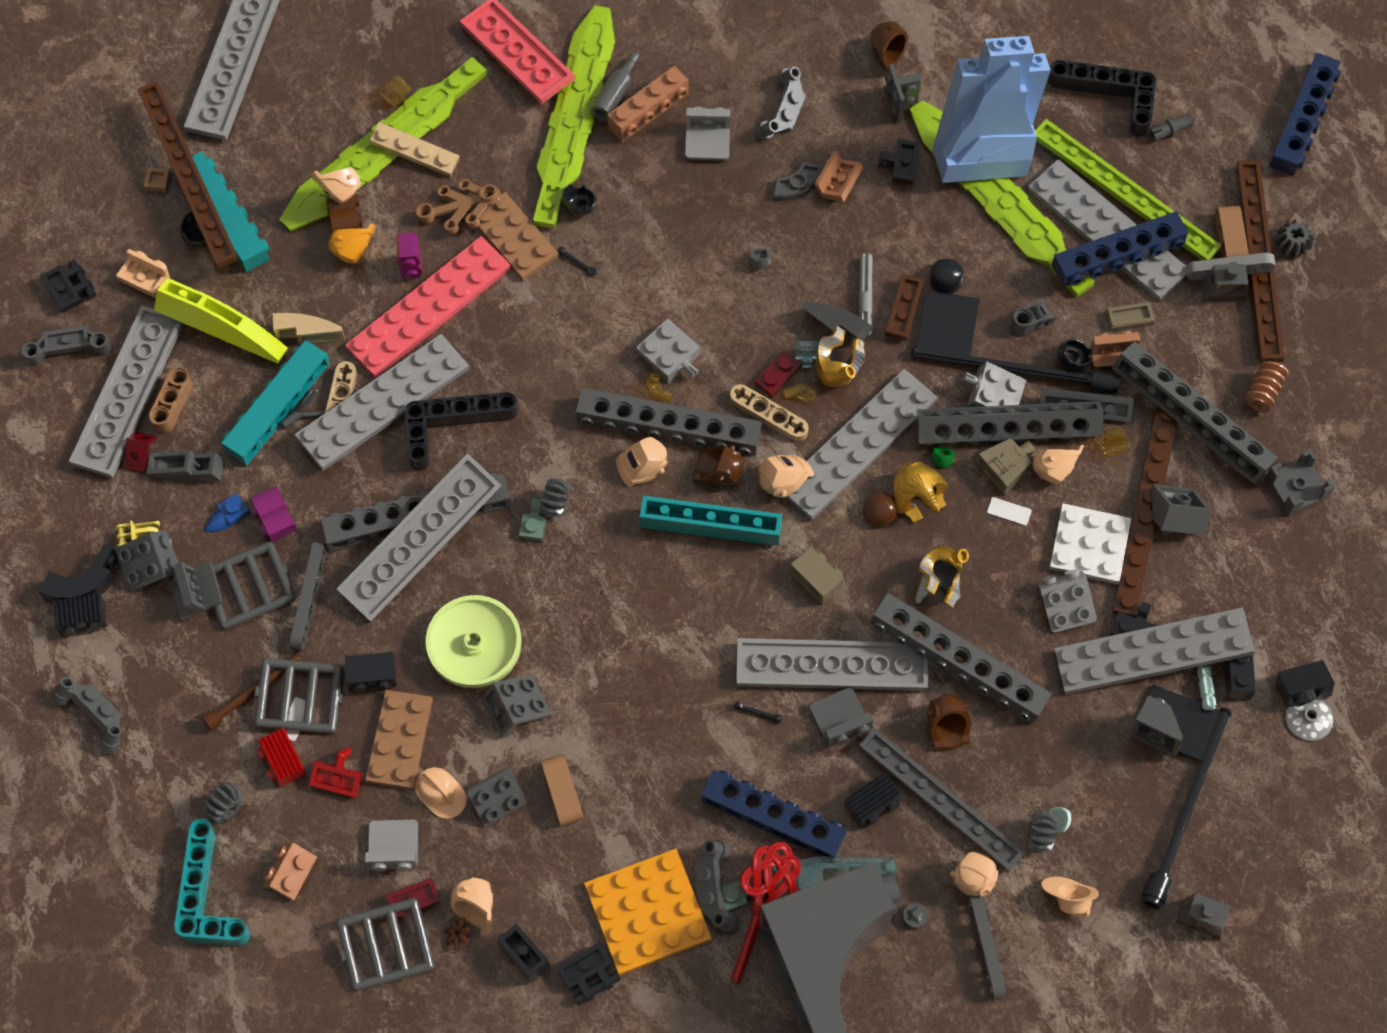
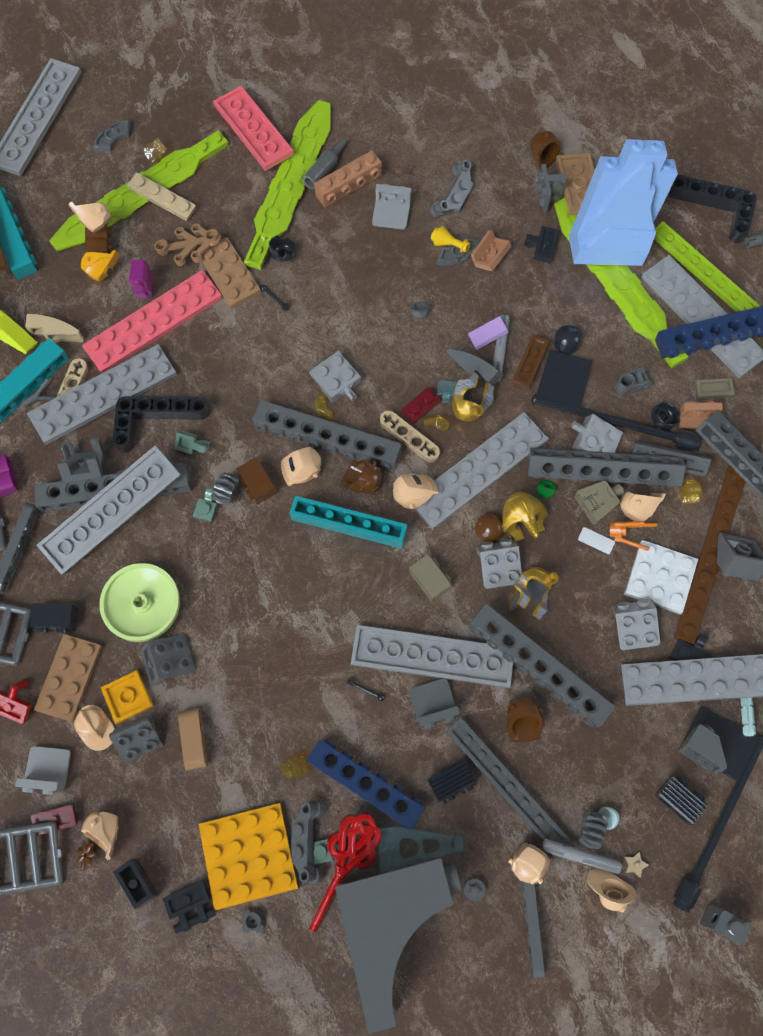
camera: 10 degrees right, 5 degrees up
none -> dark grey panel [57,437,105,483]
none -> dark grey tile [93,120,131,152]
none -> light orange tile [100,670,154,724]
none -> sand green plate [174,430,210,454]
none -> reddish brown brick [236,457,277,505]
none -> dark grey plate [242,910,264,933]
none -> clear yellow piece [280,754,309,779]
none -> yellow piece [431,226,471,253]
none -> lavender tile [468,316,509,350]
none -> light grey bracket [476,539,522,589]
none -> light grey axle [542,839,622,874]
none -> medium nougat plate [555,153,595,215]
none -> orange plant [610,521,658,551]
none -> tan piece [624,852,649,878]
none -> black brick [655,776,708,825]

